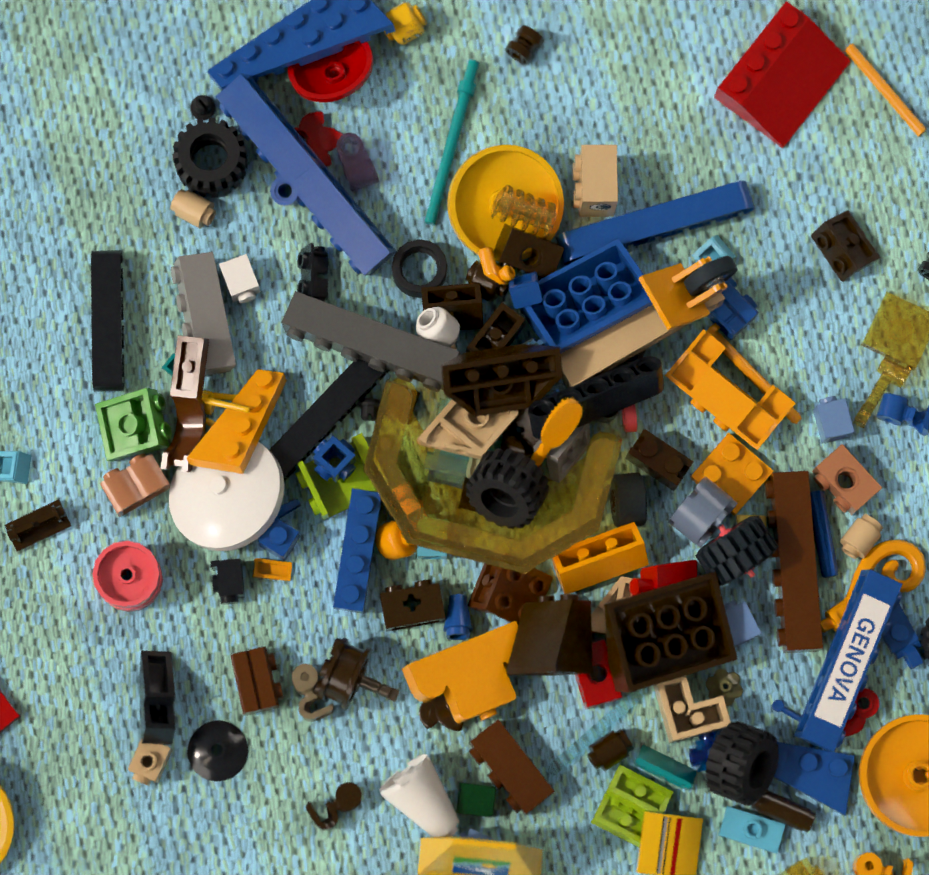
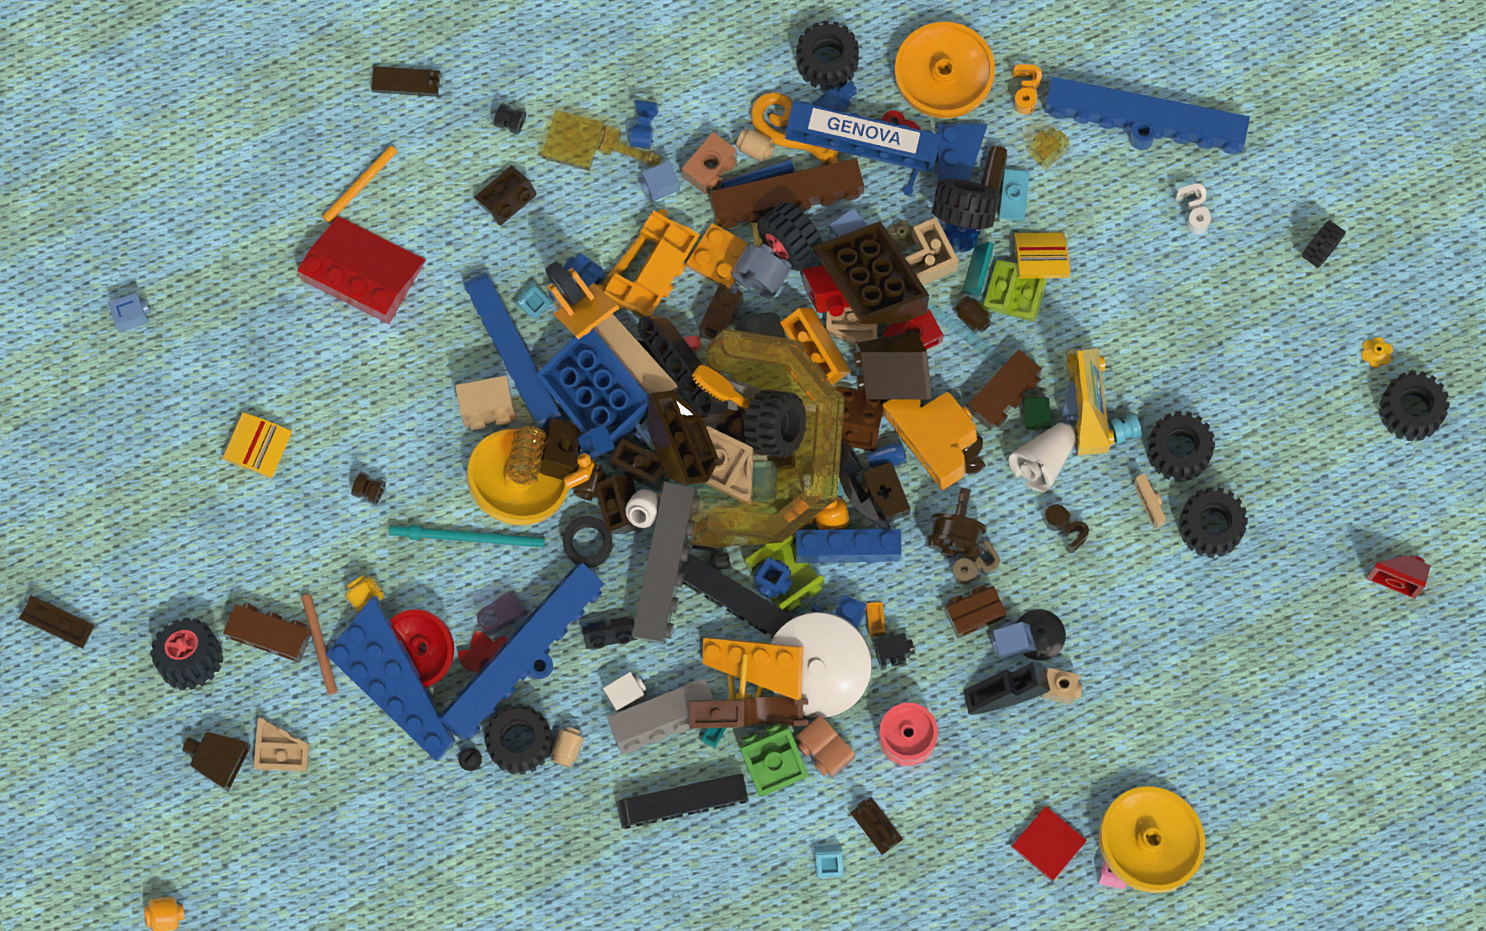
camera: 90 degrees left, 5 degrees down
none -> black slope [836,439,891,531]
none -> medium blue brick [992,621,1036,659]

